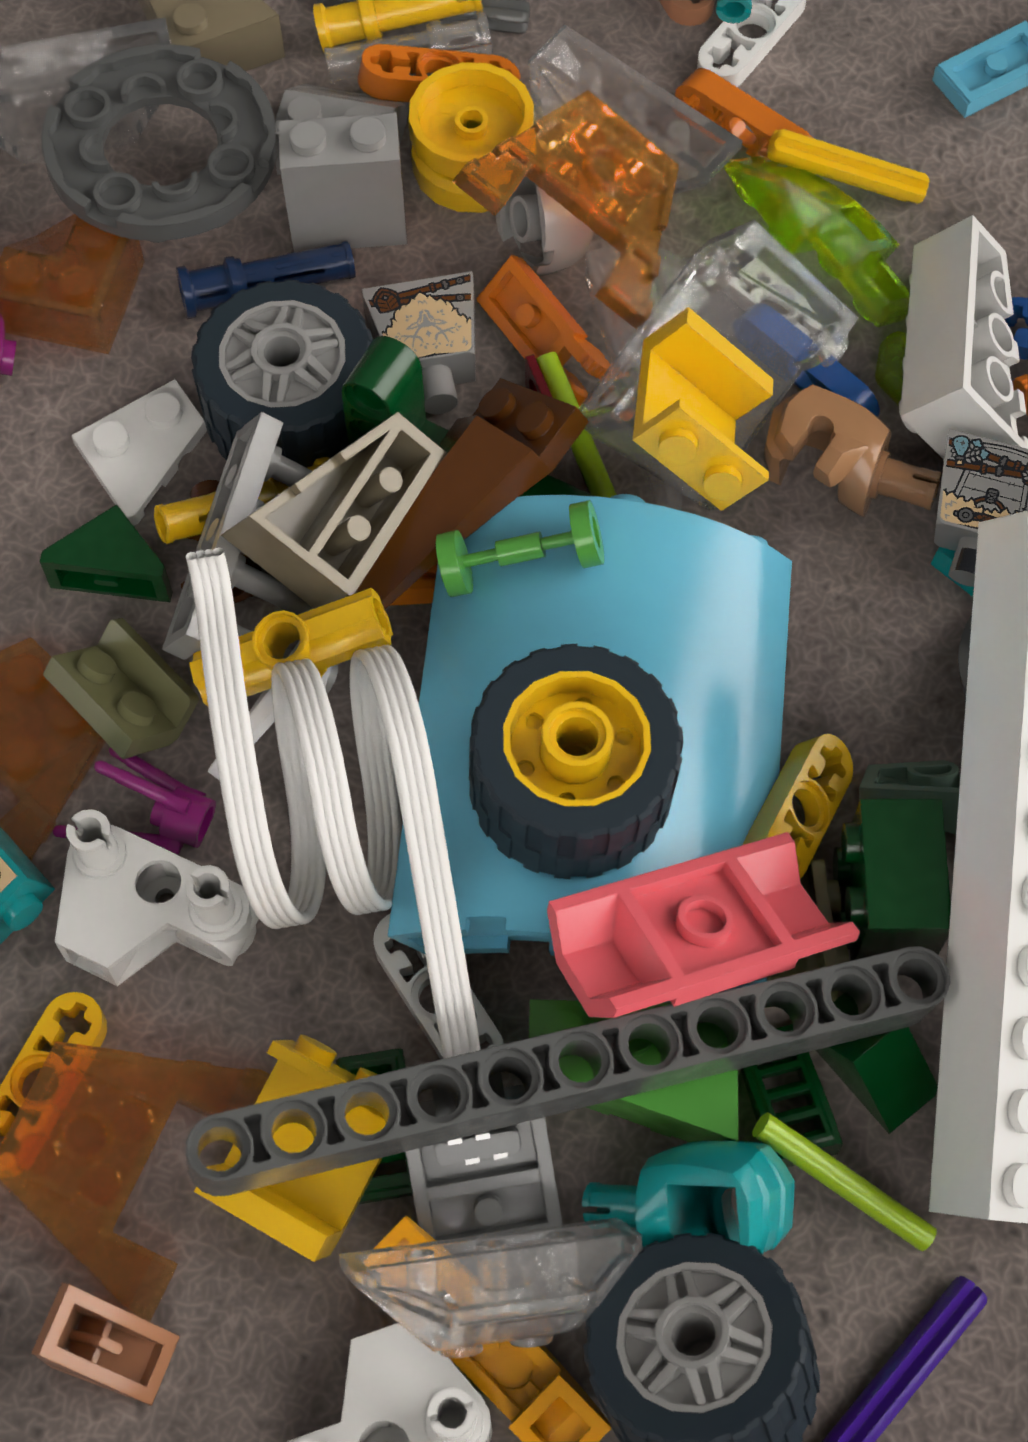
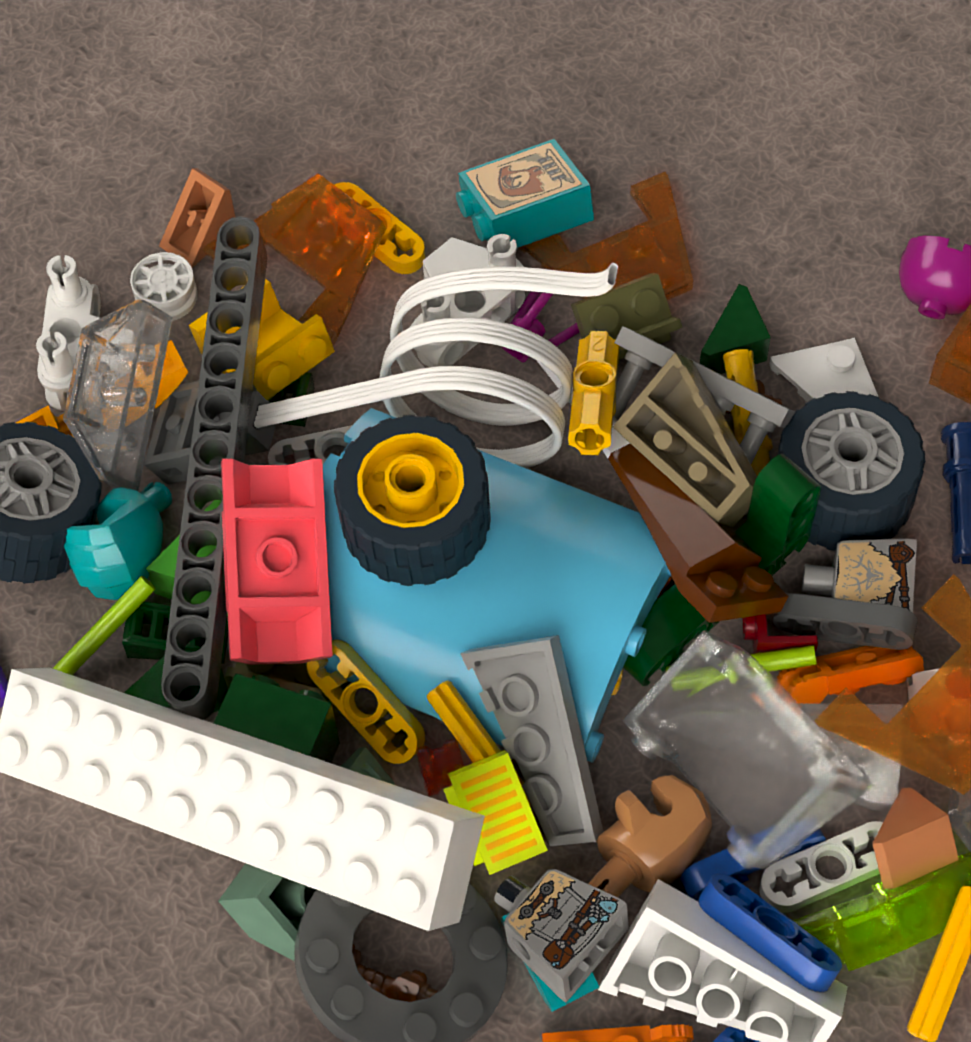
camera: 110 degrees right, 5 degrees down
bright green wheel [436,500,604,597] -> none
yellow panel [632,307,774,511] -> none
none -> white wheel [130,252,198,322]
none -> clear red wheel [416,738,464,797]
none -> yellow axle [427,681,531,805]
none -> neon yellow brick [443,750,548,875]
none -> light grey wing [460,635,603,846]
none -> blue beam [698,874,842,992]
none -> dark grey beam [773,593,918,650]
none -> nougat slope [872,788,959,889]

